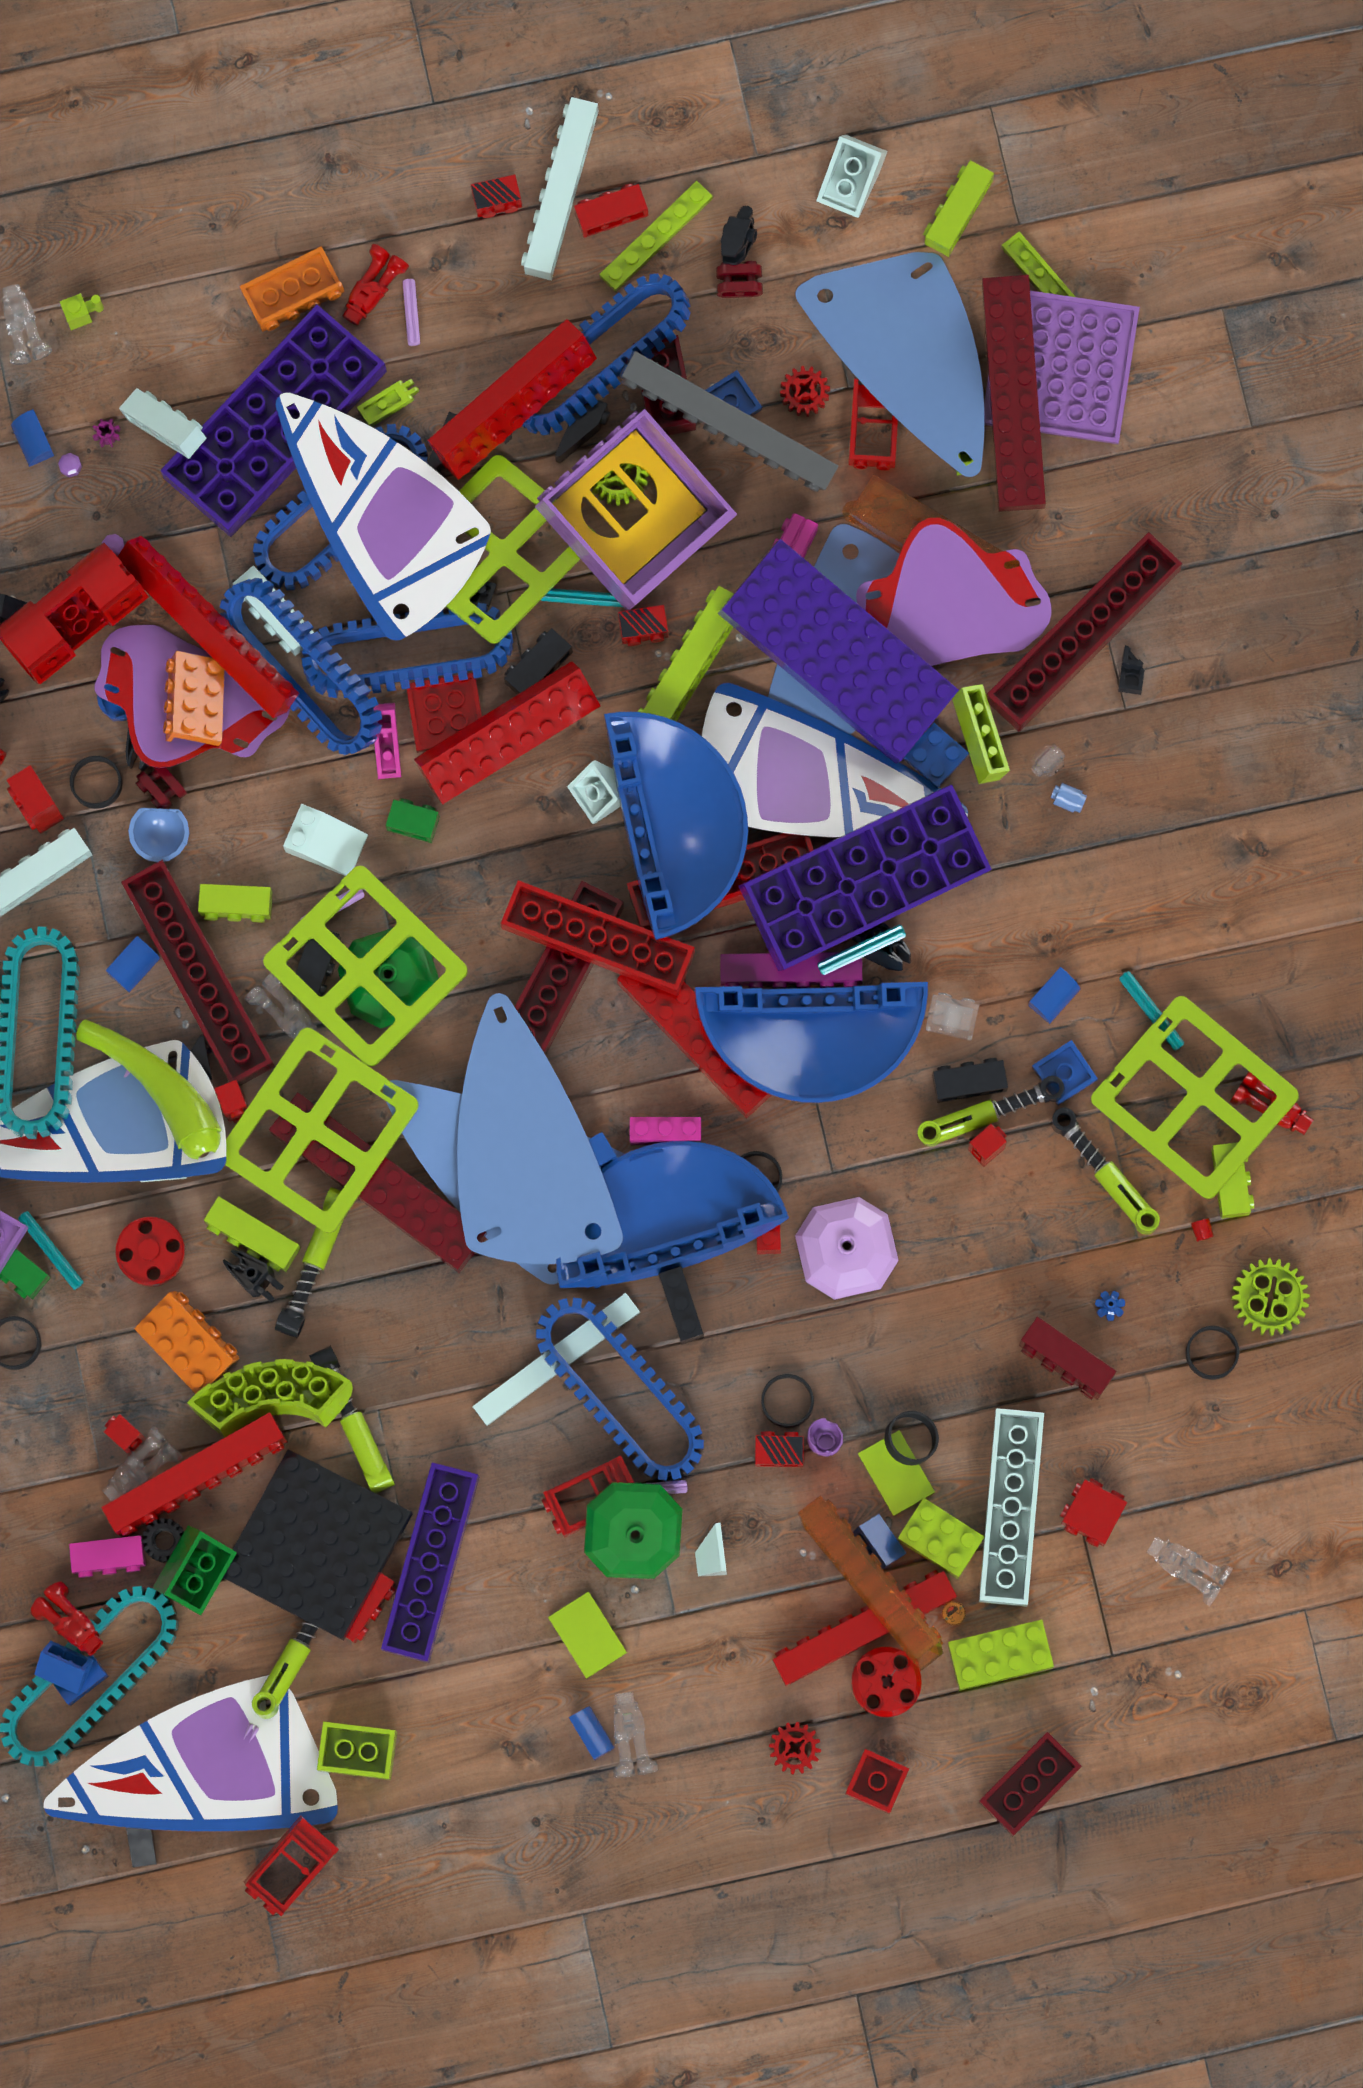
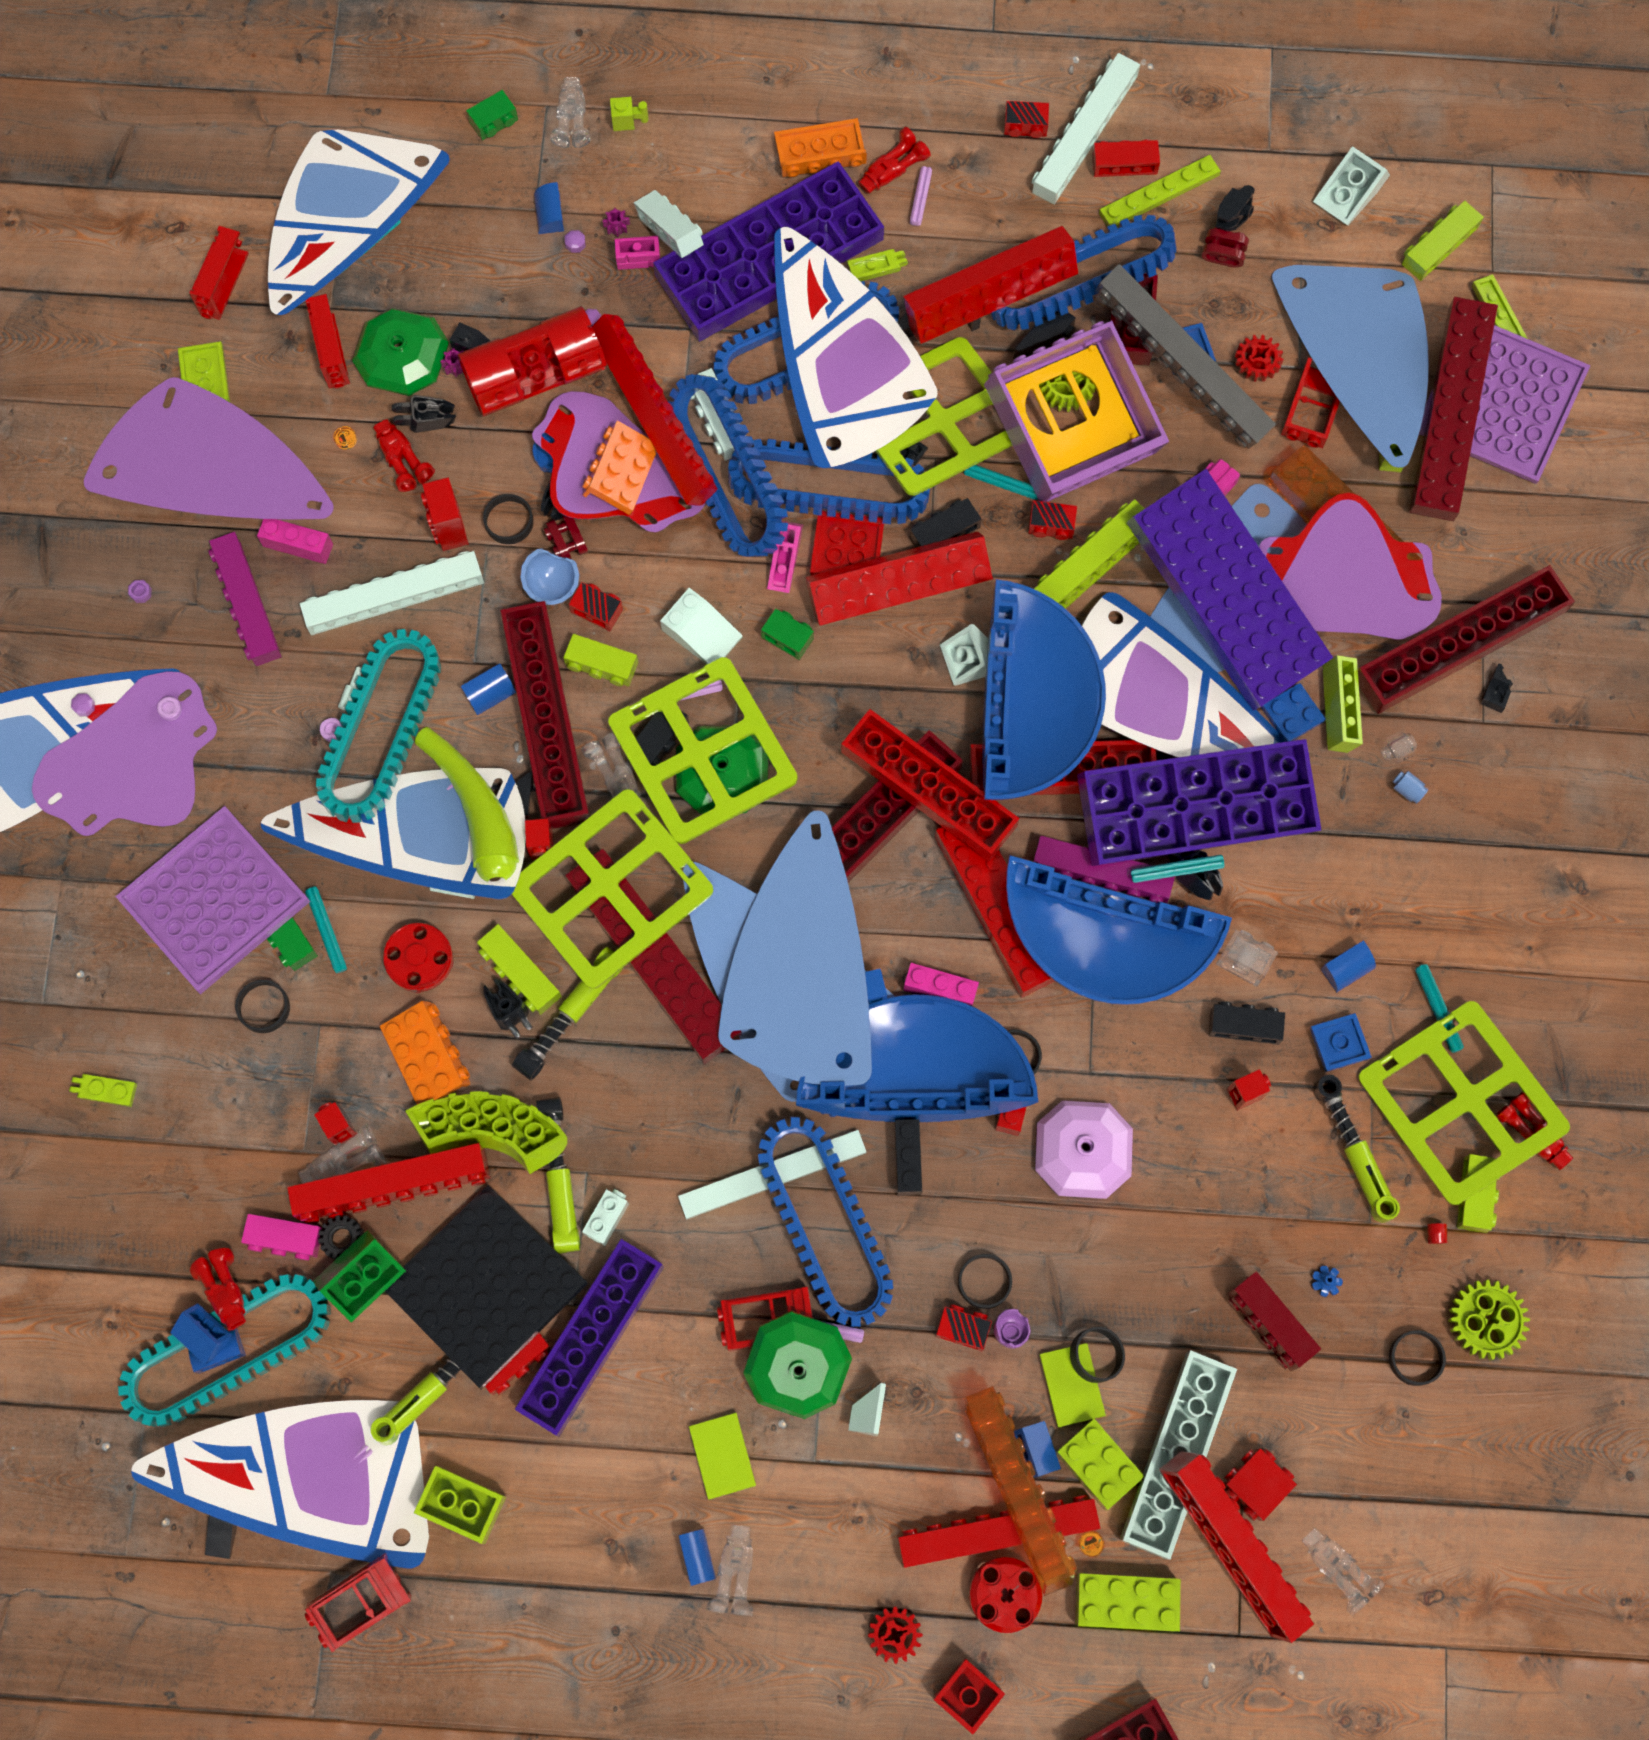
camera: 10 degrees right, 5 degrees down
piece [918,1076,1065,1147] -> none
none -> red brick [569,582,623,632]
none -> light aqua brick [582,1189,629,1246]
none -> dark pink brick [615,236,660,270]
none -> red brick [1159,1451,1314,1643]

